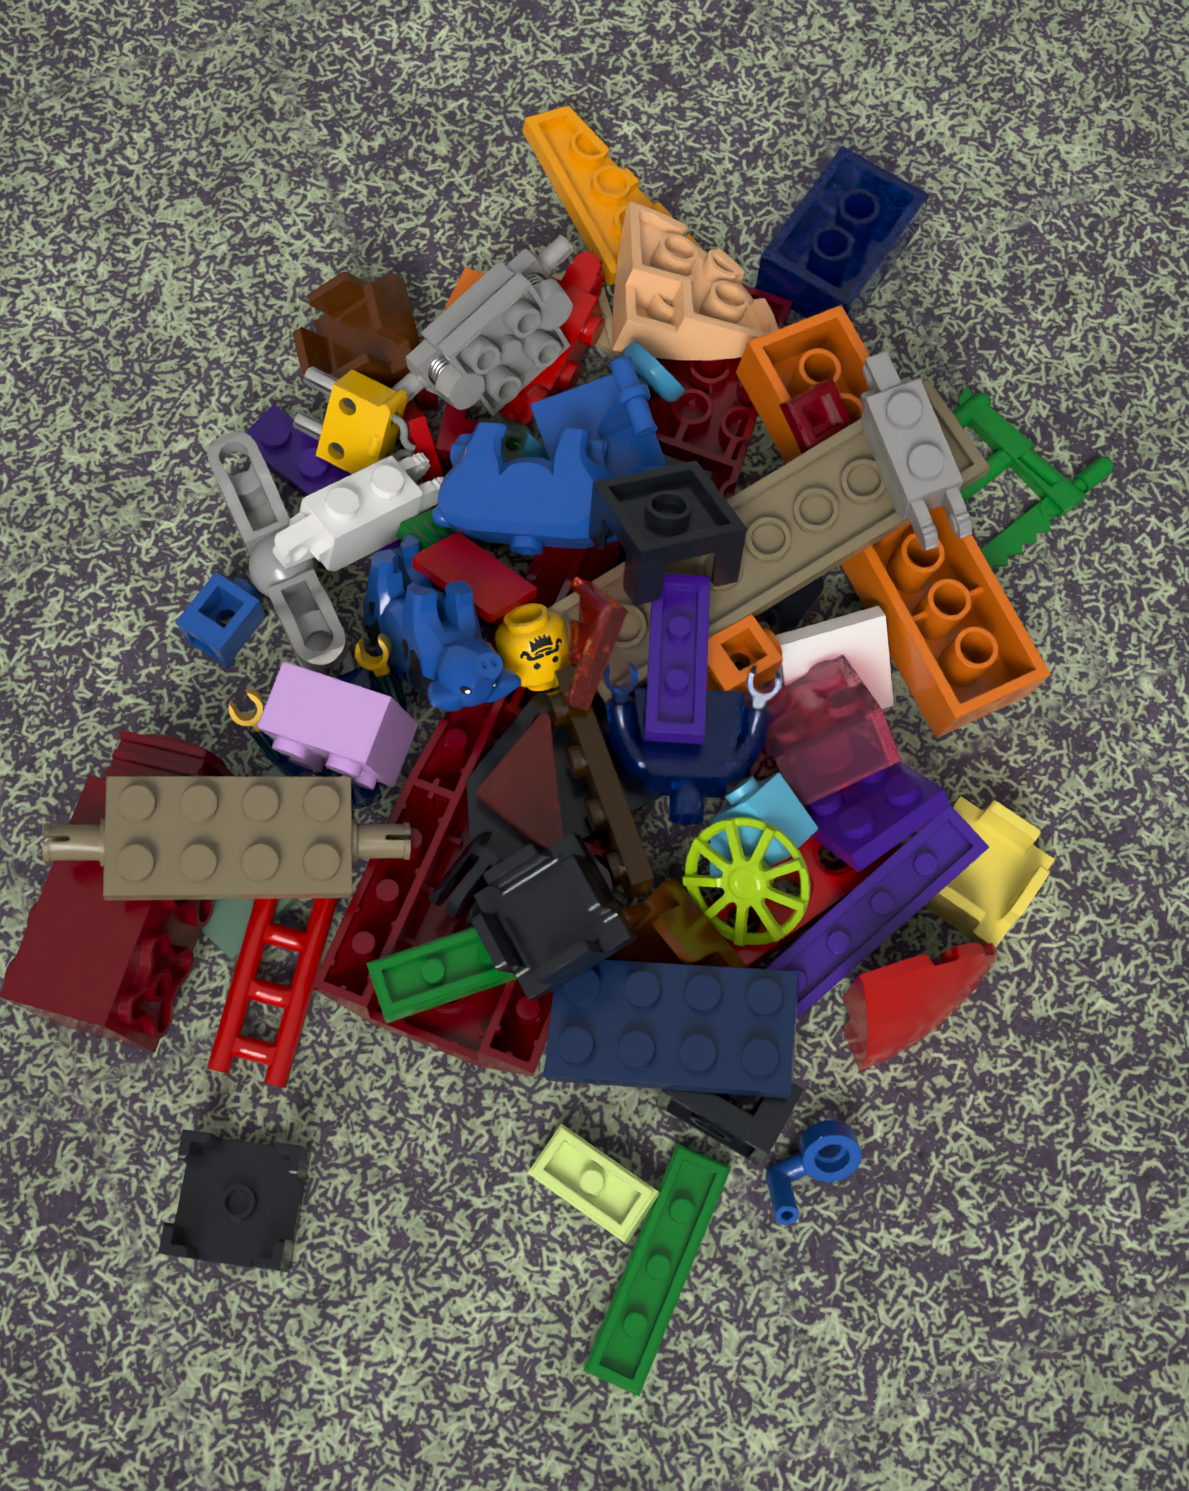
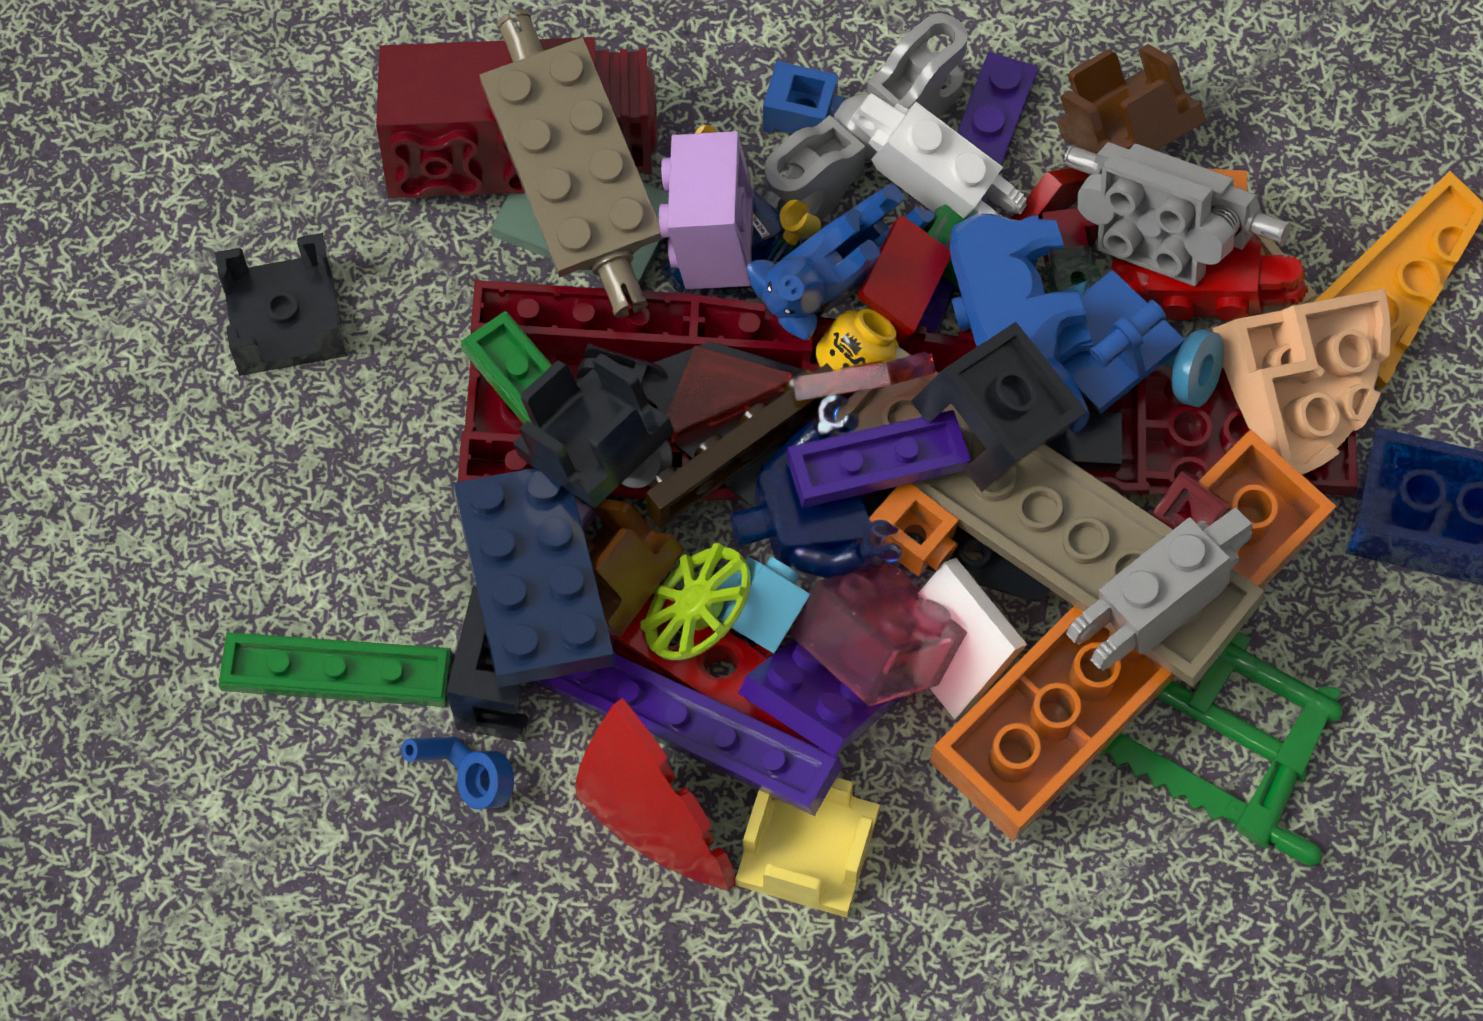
camera: 75 degrees right, 5 degrees down
red bar [206,898,338,1088] -> none
yellow piece [293,367,416,474] -> none
yellowish green plate [528,1124,660,1244] -> none

